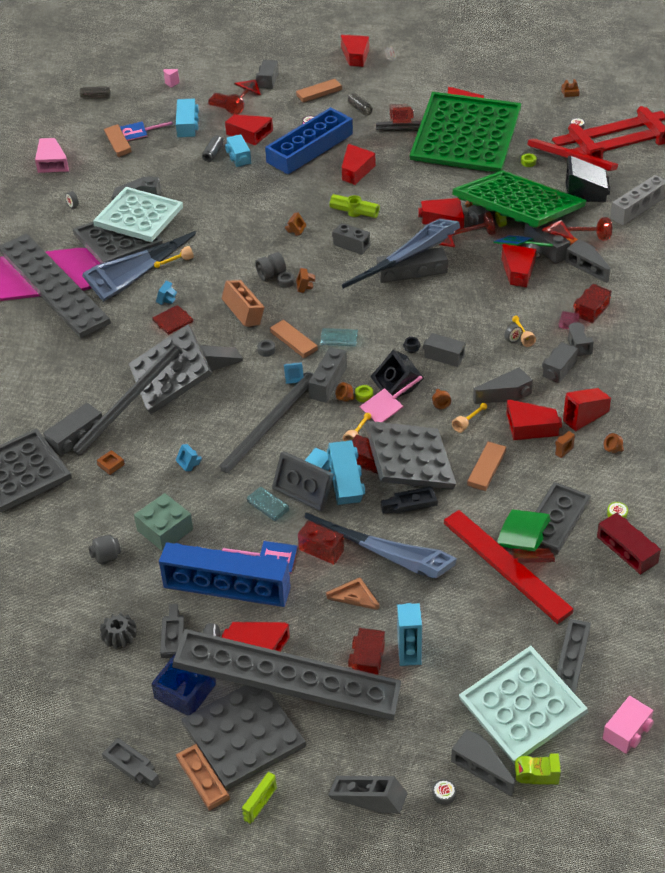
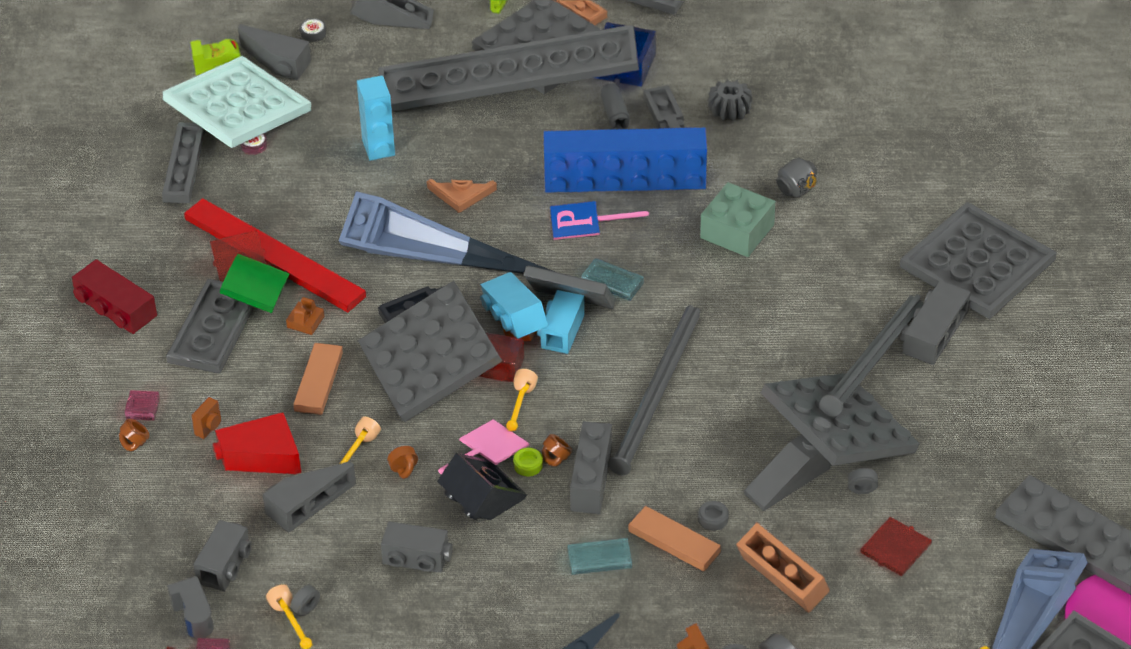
camera: 165 degrees right, 0 degrees up
dark orange plate [97,450,125,475] -> none
dark azure tile [156,280,177,305] -> none
dark azure tile [176,444,202,471] -> none
red slope [221,622,290,652] -> none
dark azure tile [284,362,304,384] -> none
clear red brick [298,520,344,565] -> none
clear red brick [348,628,385,675] -> none
black plate [403,337,421,353] -> none
red slope [563,388,611,432] -> none
bright pink piece [603,696,654,754] -> none
tile [607,502,628,518] -> none
none -> clear pink tile [125,390,160,421]
none -> dark orange tile [286,297,324,335]

